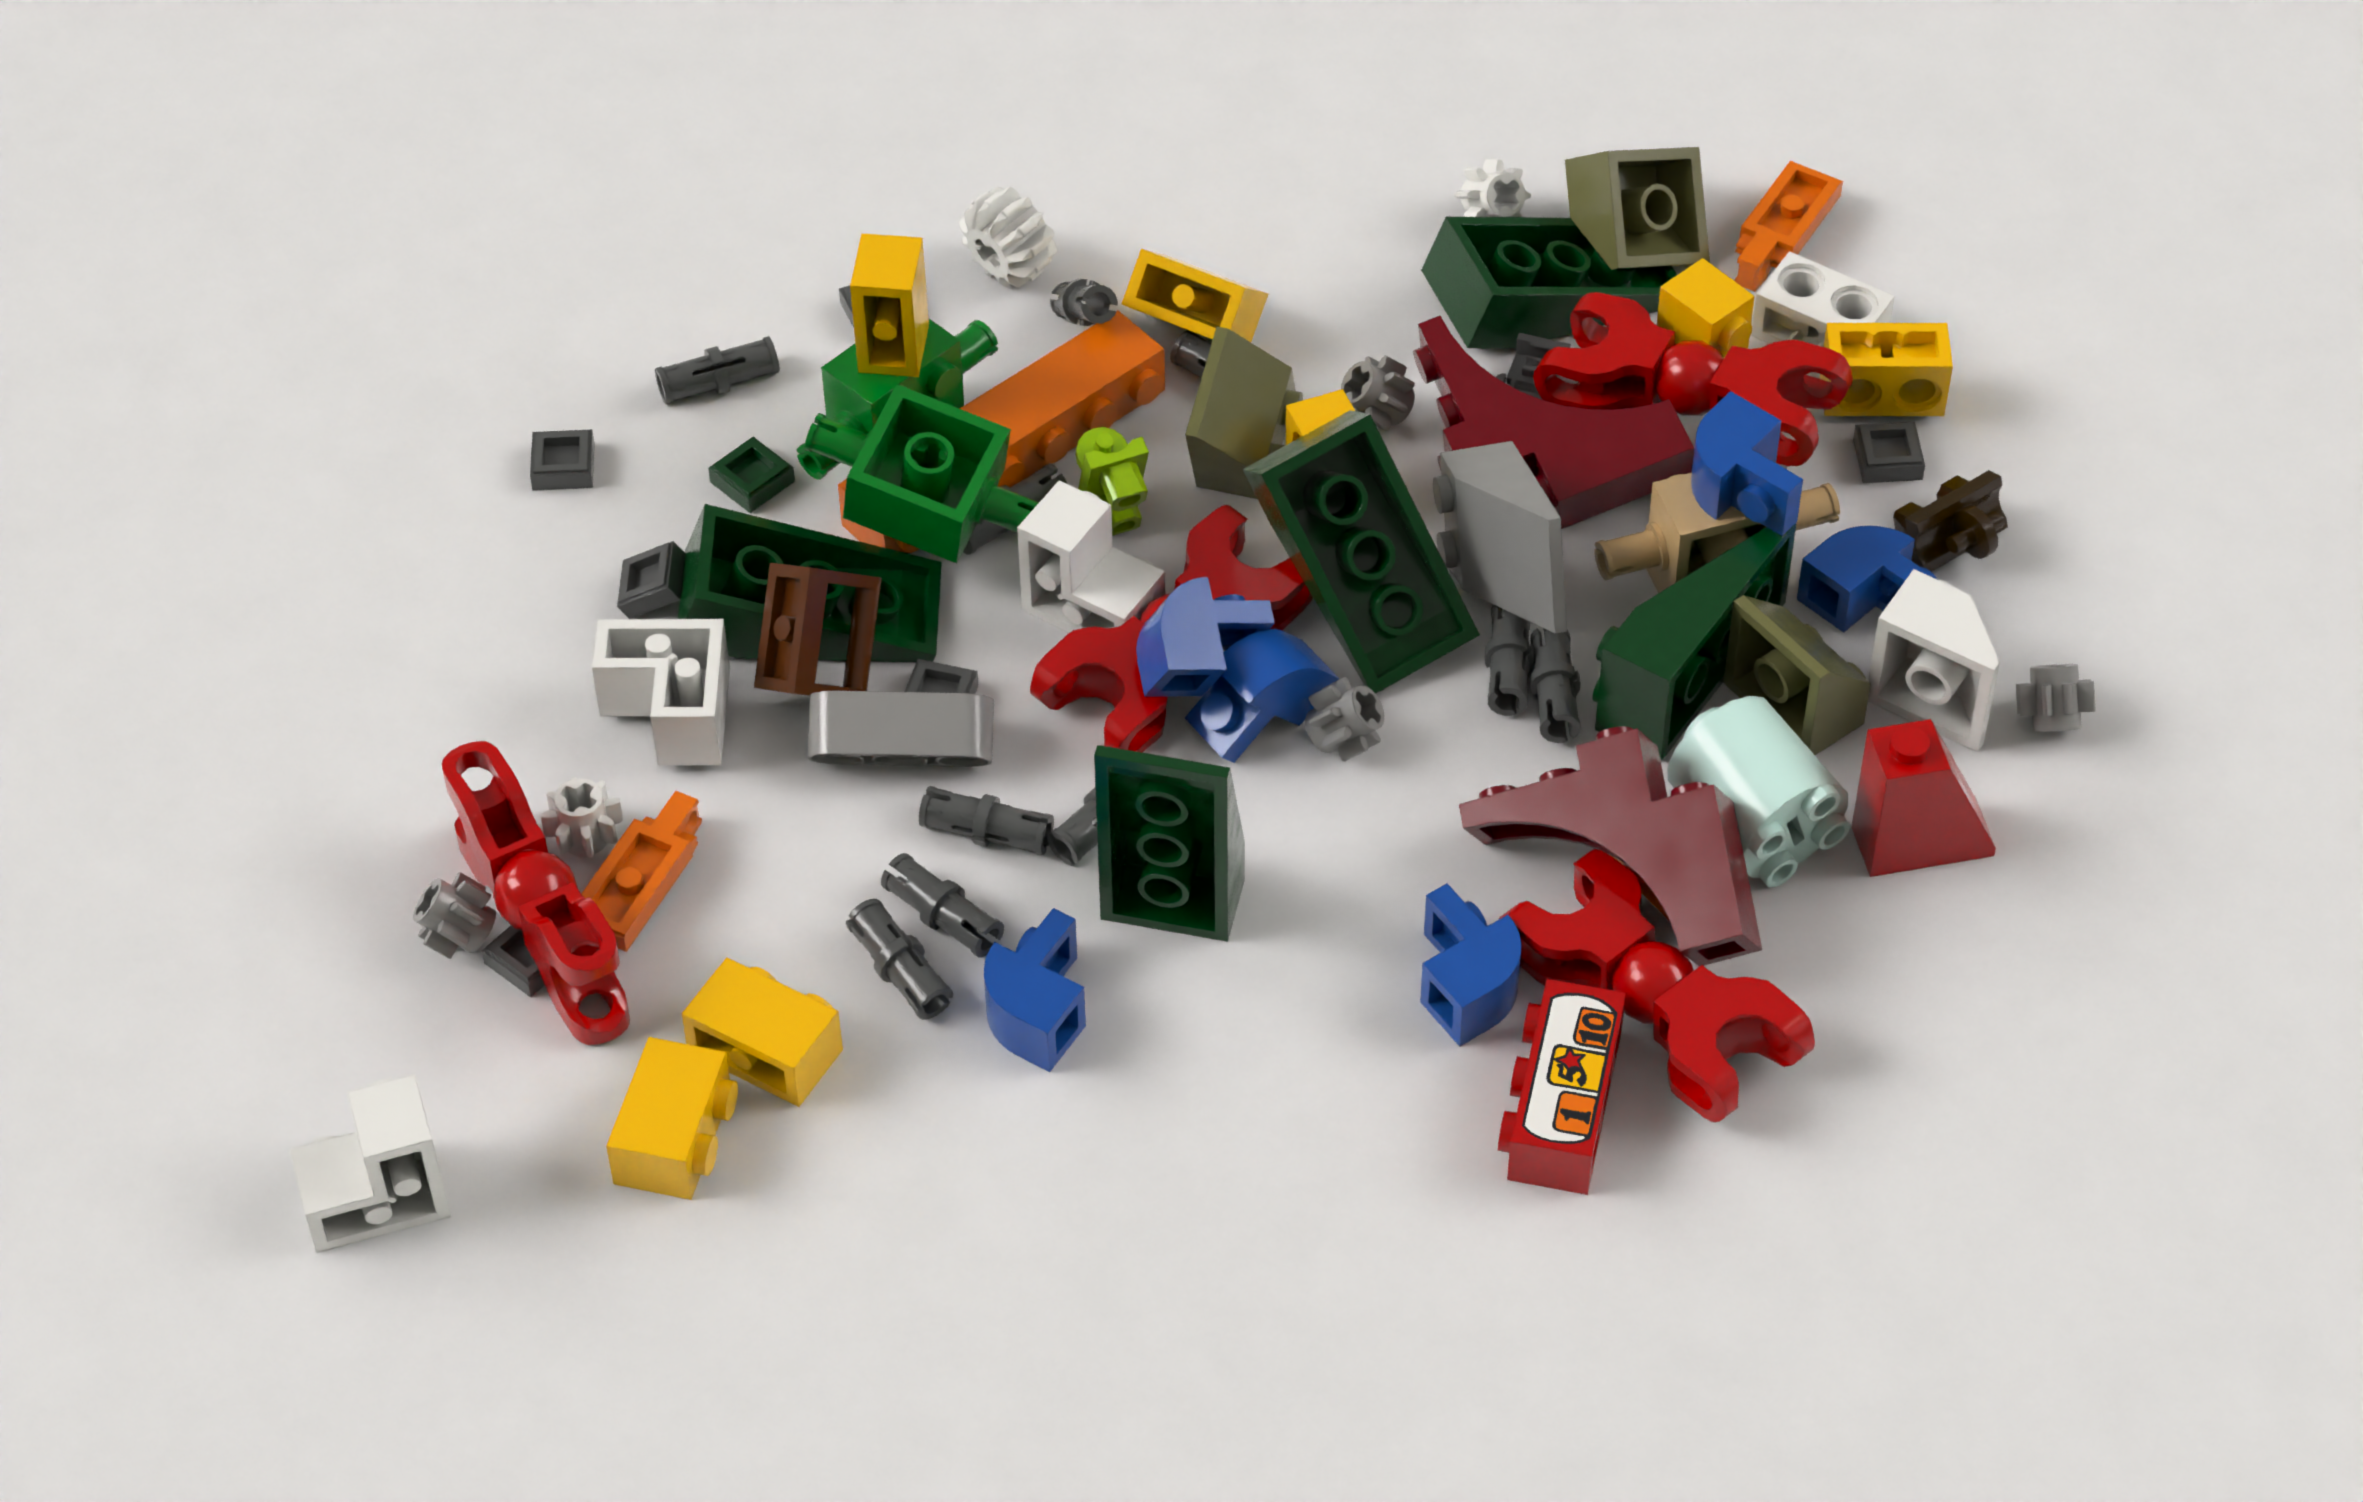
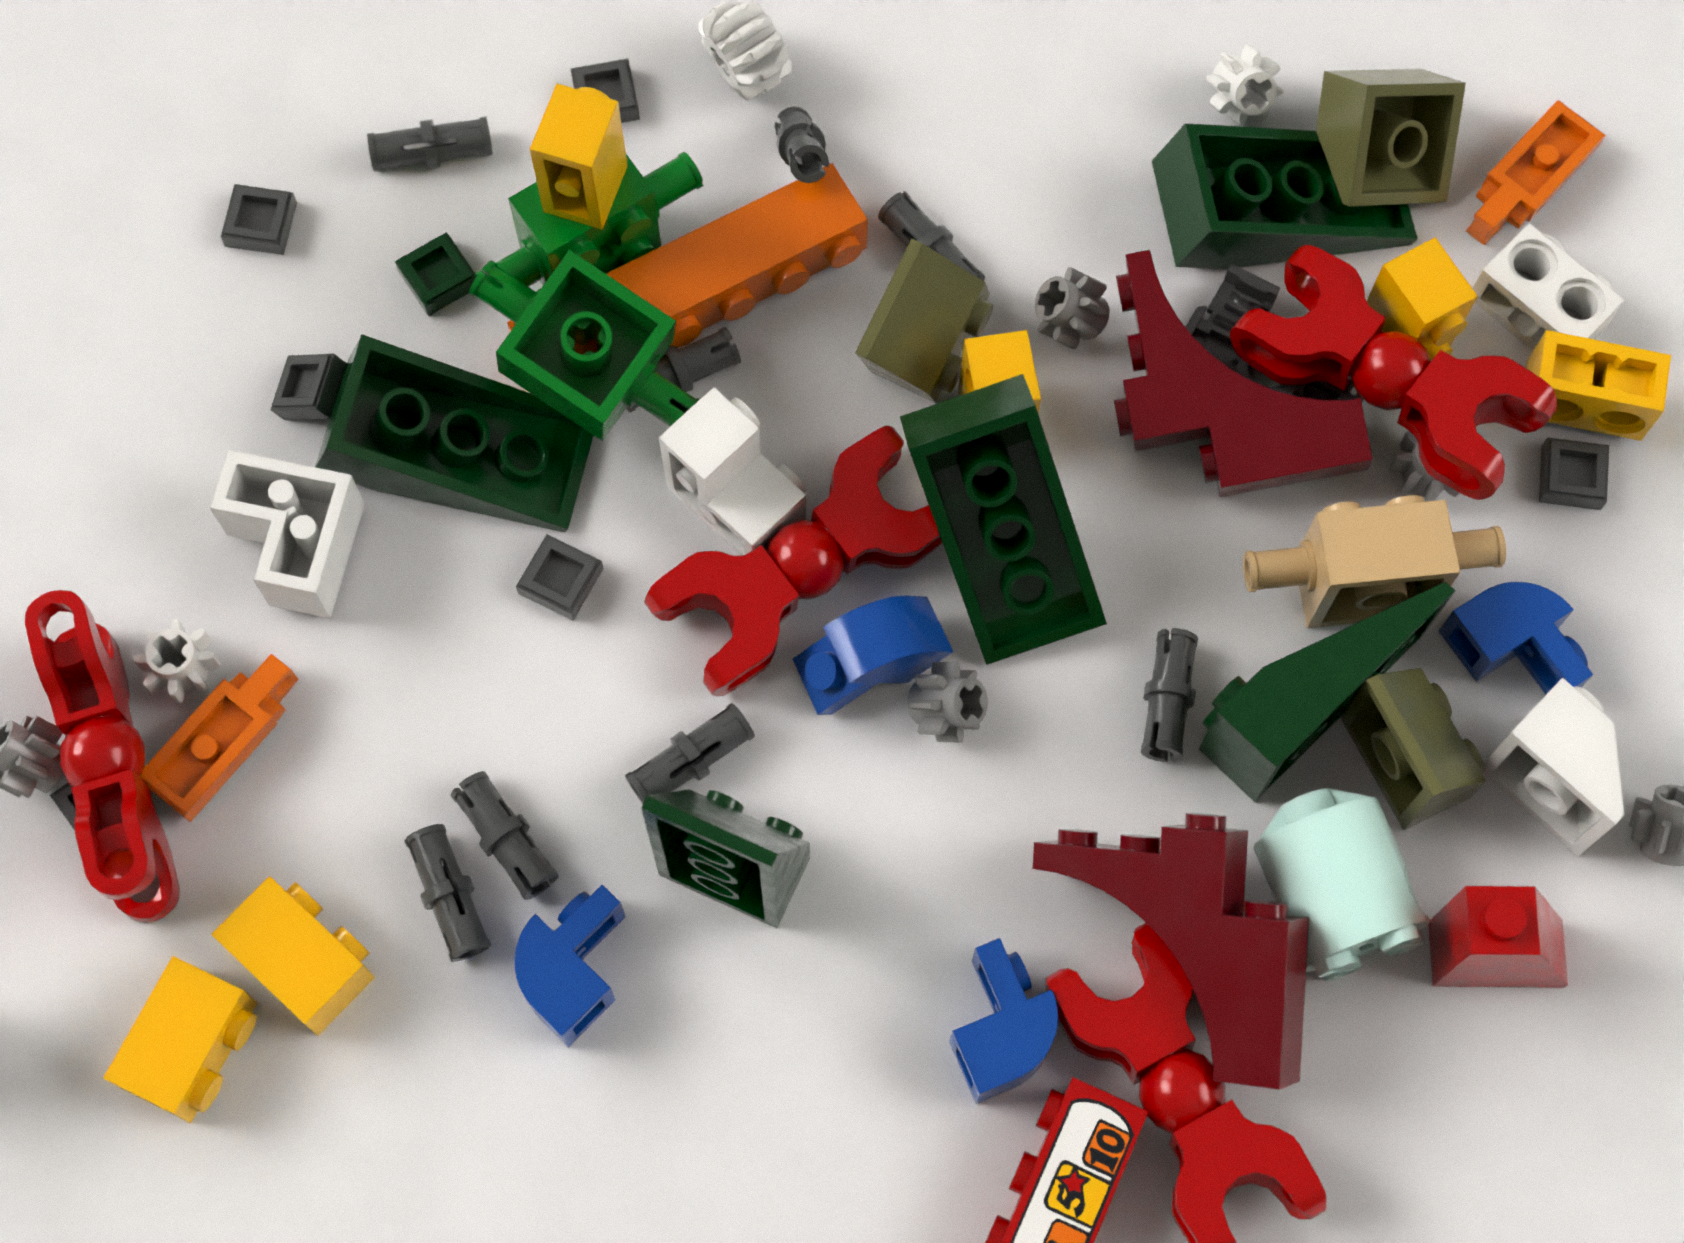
camera: 10 degrees right, 20 degrees up
reddish brown tile [754,563,882,696] -> none
light grey beam [807,691,994,767] -> none
dark grey pin [919,786,1054,855] -> none
lime hips [1075,427,1149,536] -> none
yellow brick [1121,249,1268,342] -> none
brick [1136,577,1275,697] -> none
light grey slope [1433,441,1567,633] -> none
dark grey pin [1485,605,1534,716] -> none
blue brick [1691,391,1803,536] -> none
dark brown hips [1893,470,2008,572] -> none

